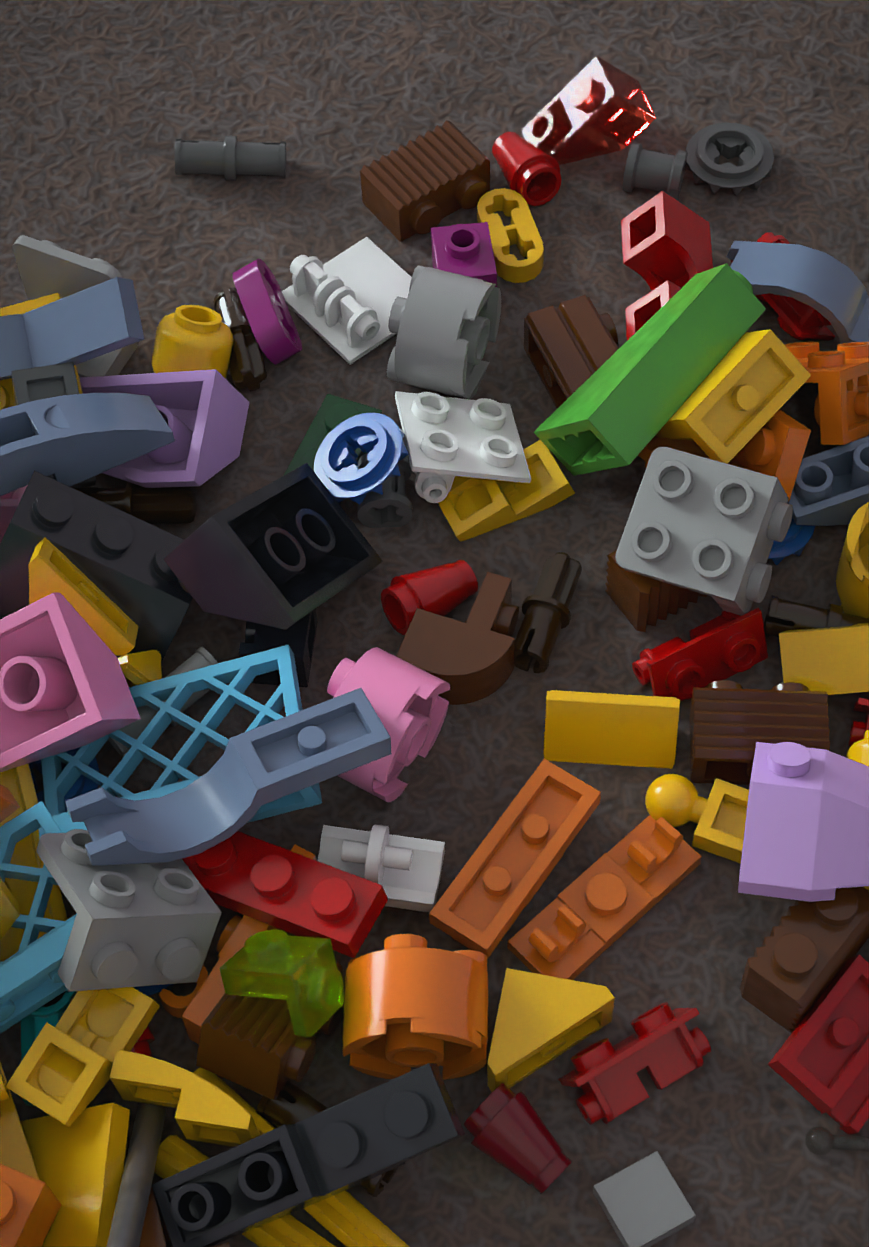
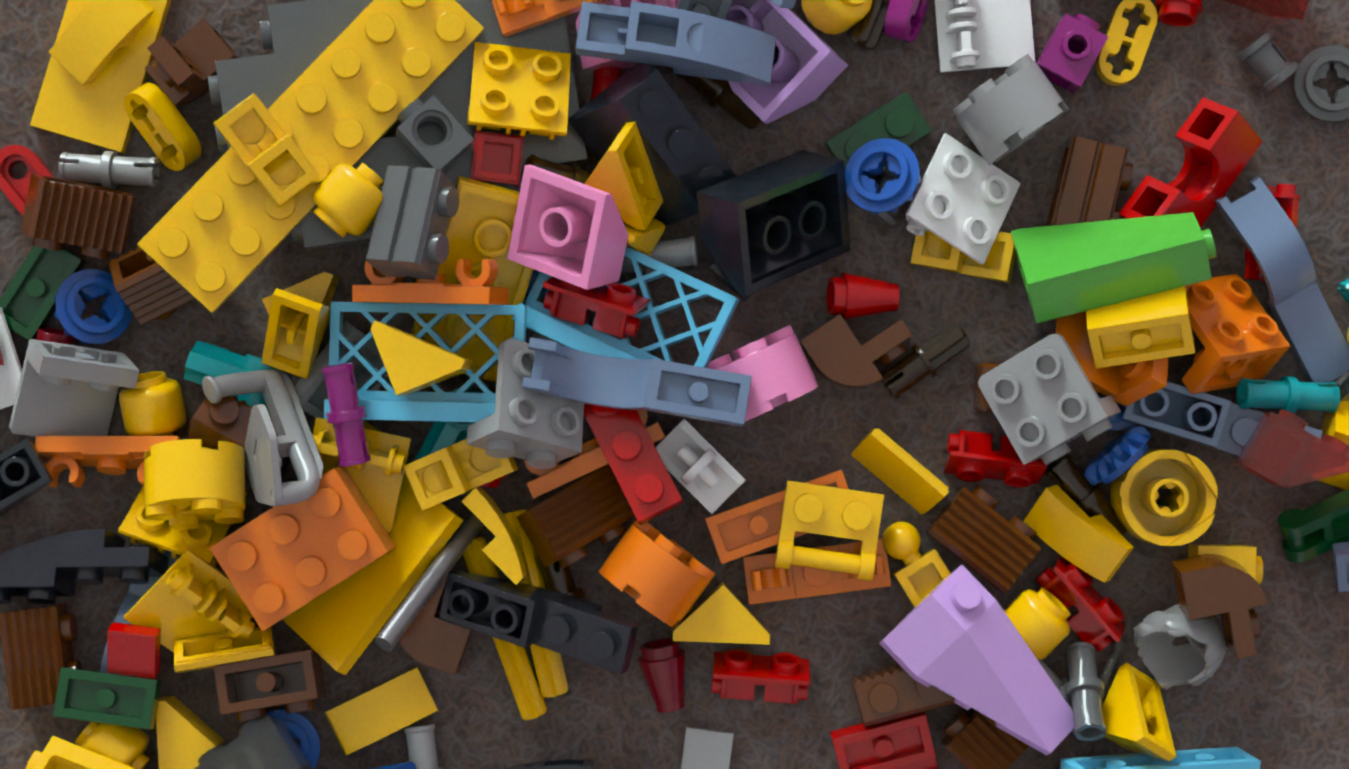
camera: 35 degrees right, 30 degrees up
clear neon green bracket [219,929,344,1037] -> none
none -> red hinge [543,277,650,339]
none -> yellow plate [775,480,884,581]
none -> blue gear [1084,426,1151,485]

